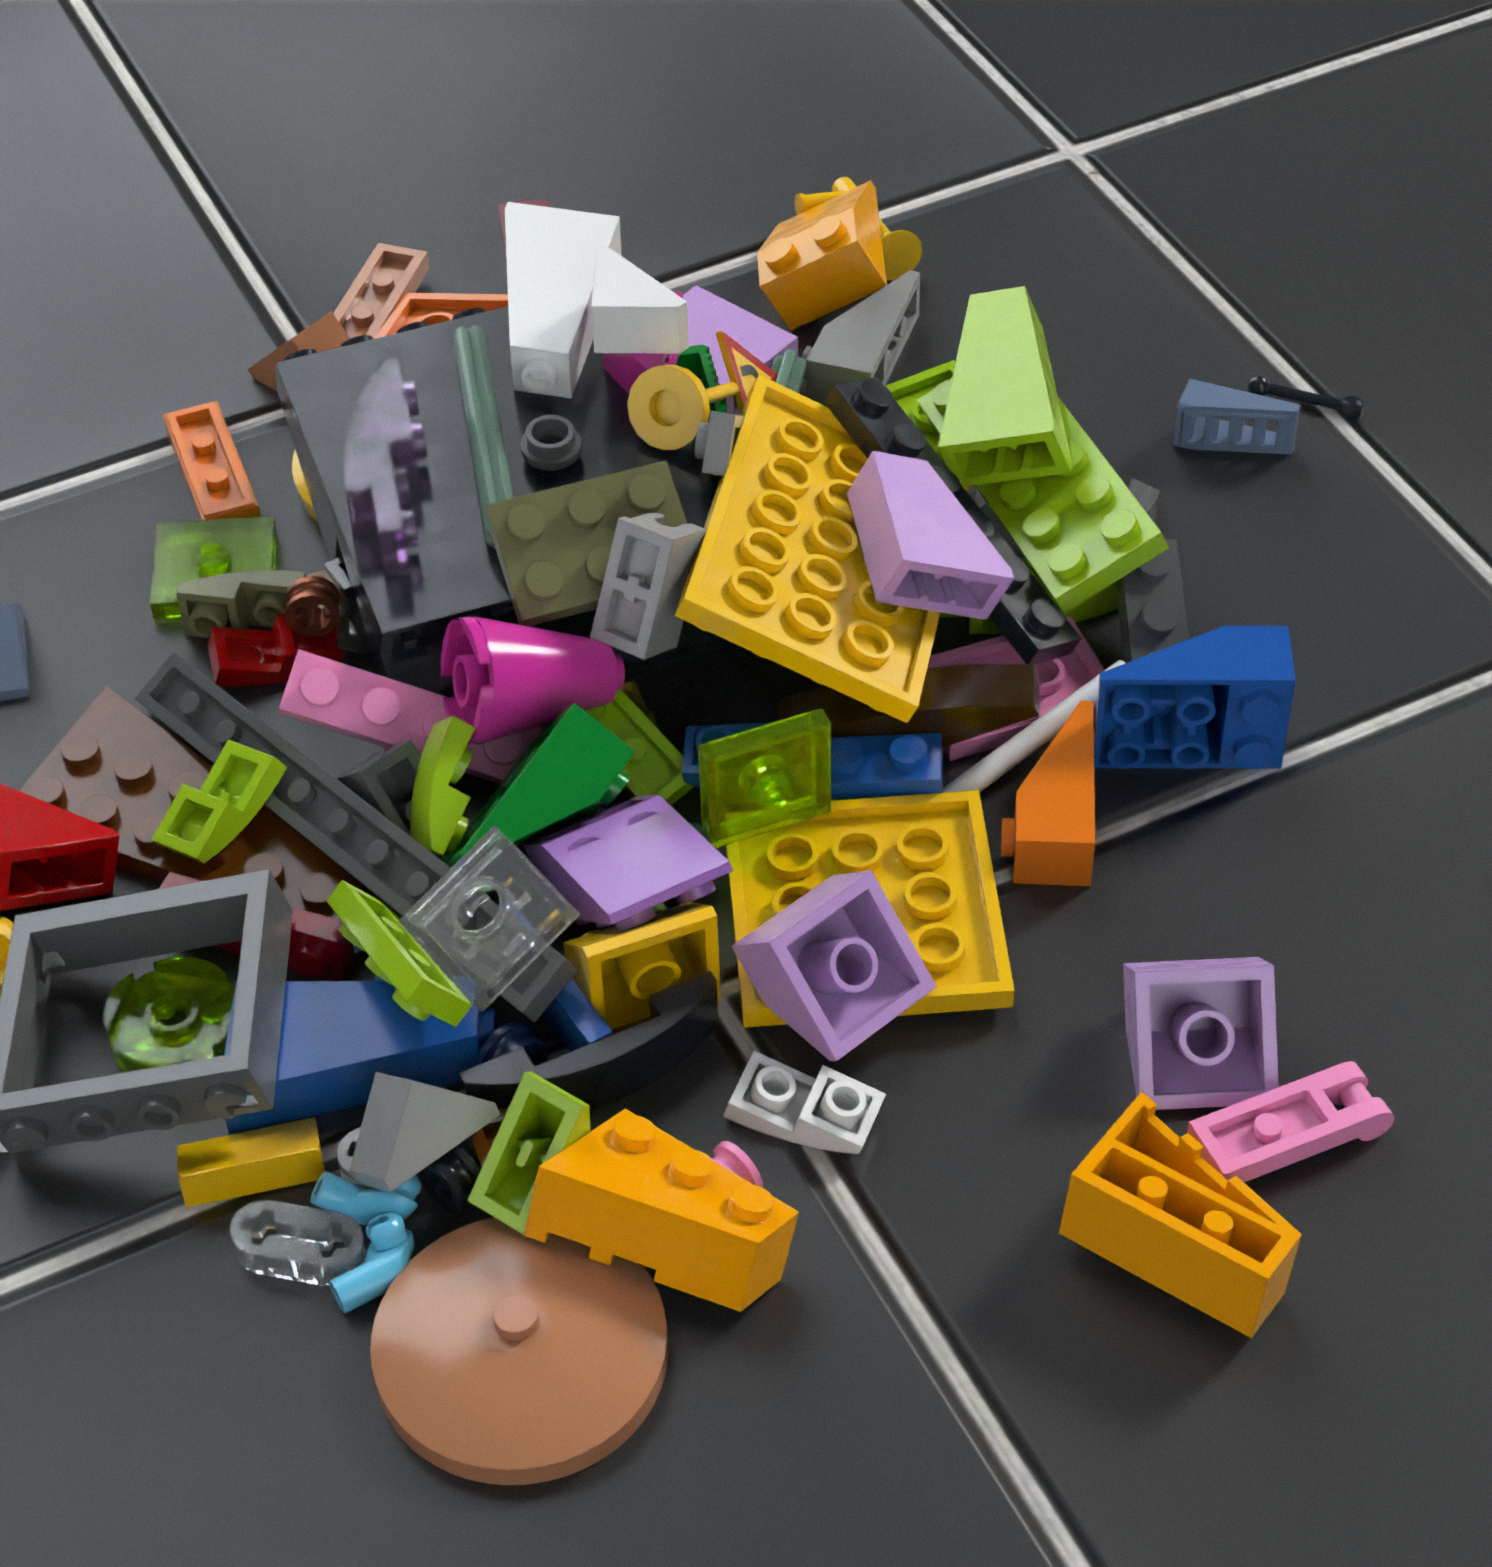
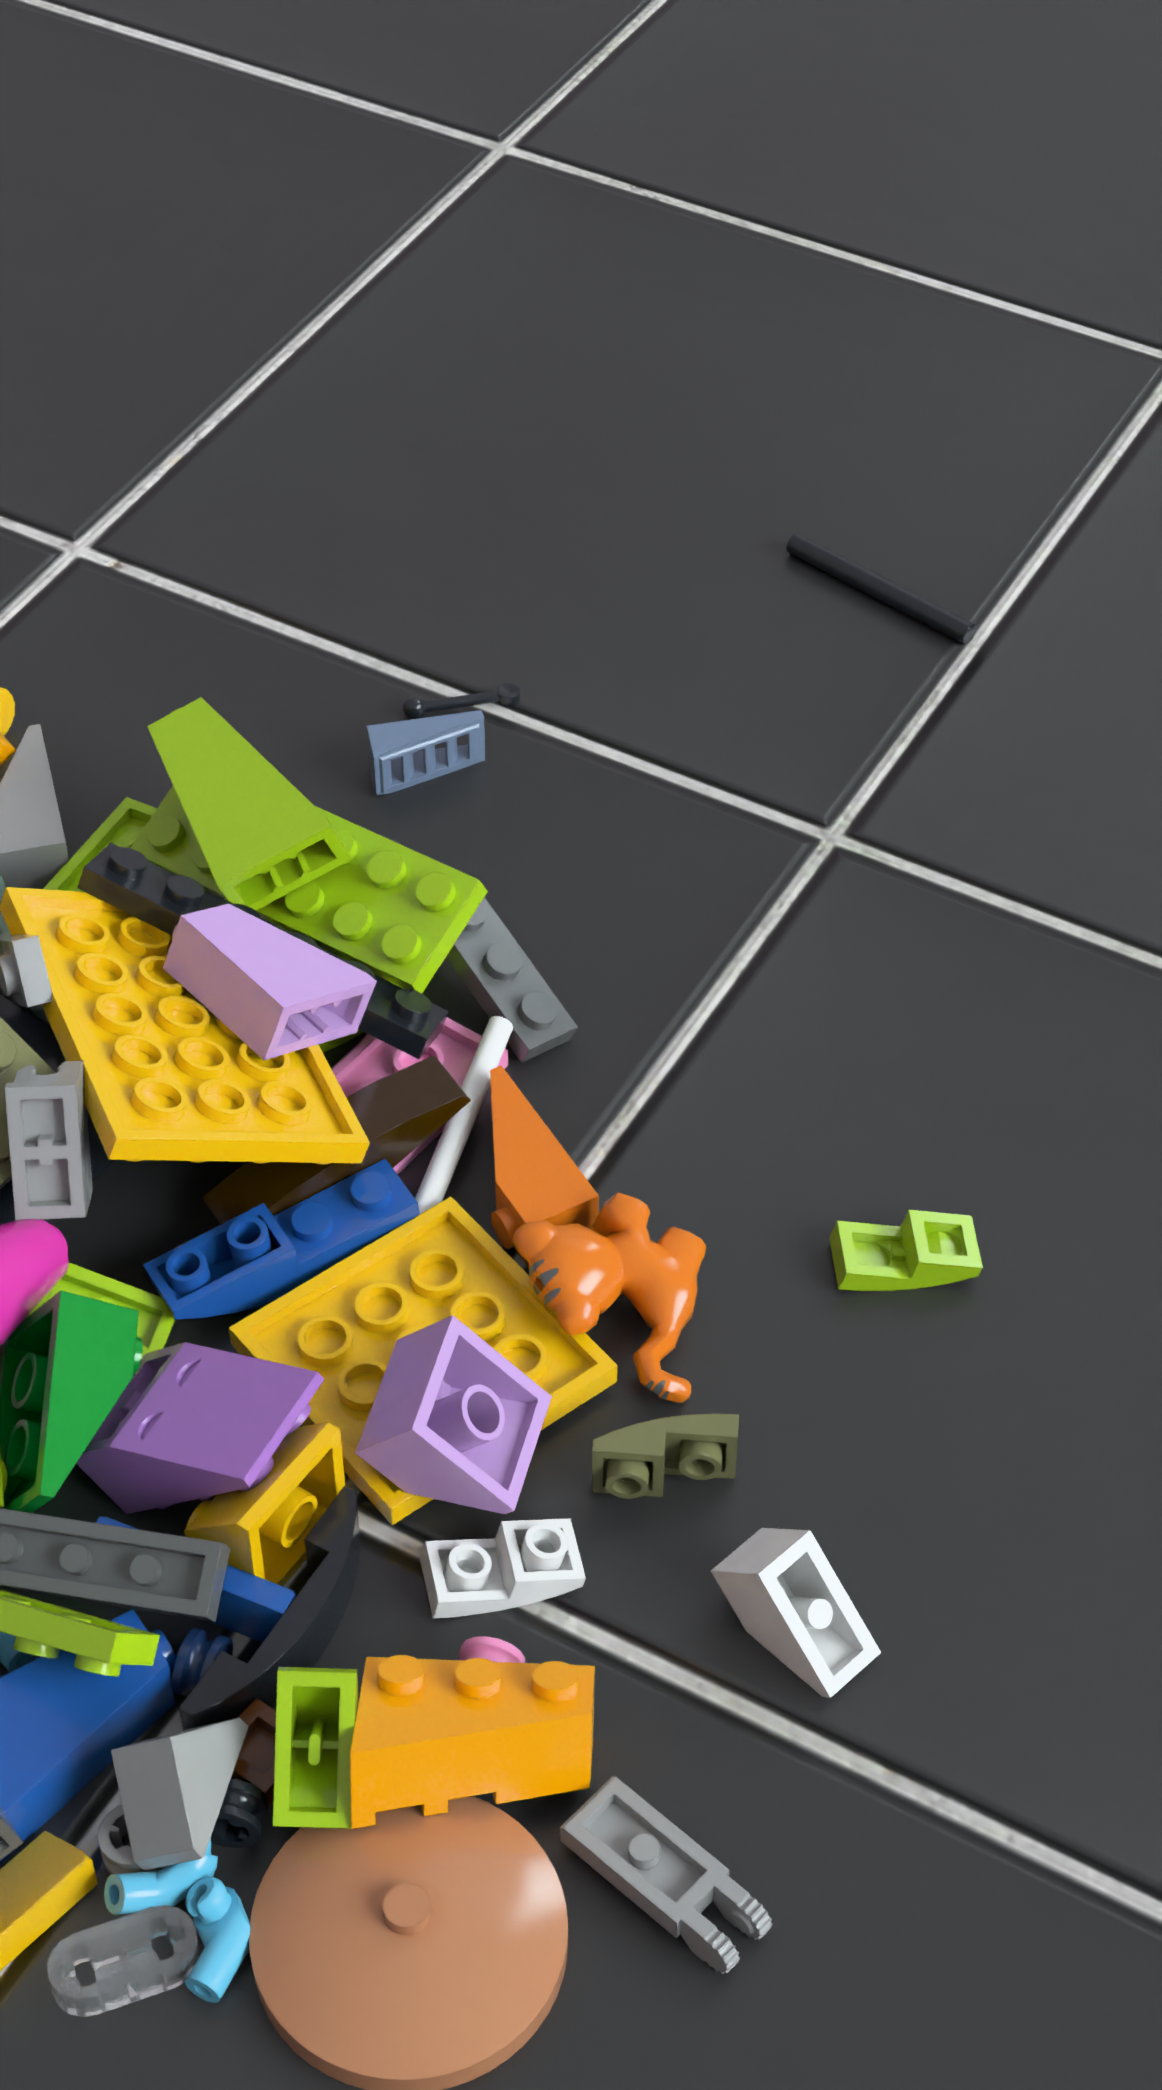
camera: 35 degrees left, 0 degrees up
clear piece [398,825,581,1012] -> none
clear neon green plate [698,708,831,848] -> none
light orange wedge [1059,1091,1302,1338] -> none
blue slope [1094,626,1296,769] -> none
lavender slope [1123,957,1279,1110] -> none
bright pink plate [1187,1061,1395,1182] -> none
none -> orange animal [513,1192,706,1403]
none -> light grey hinge [560,1776,773,1974]
none -> olive slope [592,1413,739,1499]
none -> white slope [711,1528,881,1698]
none -> lime slope [829,1210,983,1291]

